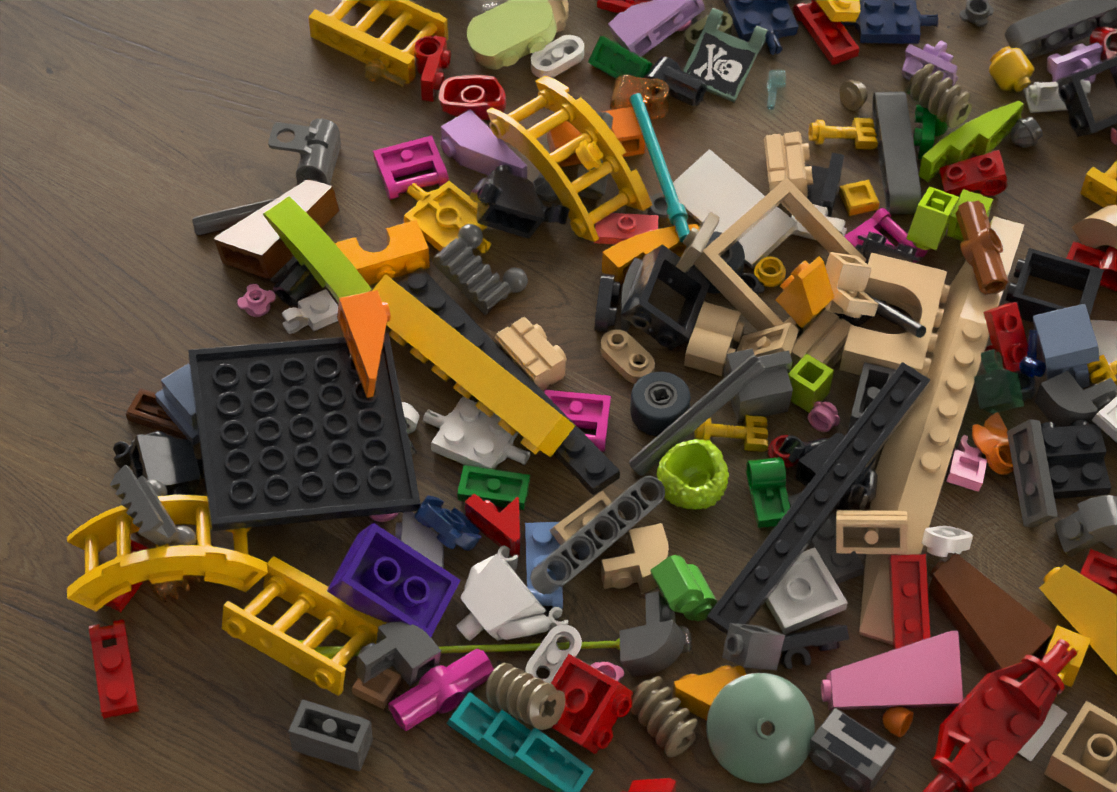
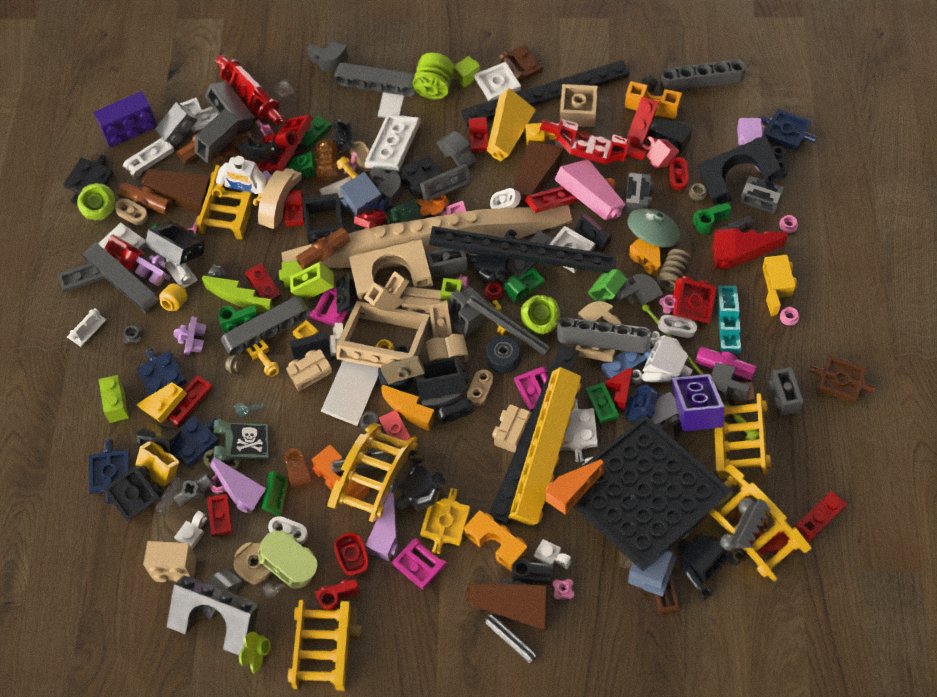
camera: 115 degrees left, 5 degrees up
lime slope [263,196,372,303] -> none
dark grey piece [268,119,341,185] -> none
dark grey gear [432,224,528,316] -> none
dark tan piece [486,663,565,730] -> none
yellow plate [575,140,603,170] -> none
teal bar [630,93,690,243] -> none
black piece [642,56,707,106] -> none
dark grey brick [722,623,785,670] -> none
light orange slope [776,256,835,328] -> none
tan brick [836,510,907,554] -> none
black bar [864,291,926,338] -> none
dark tan piece [905,63,972,129] -> none

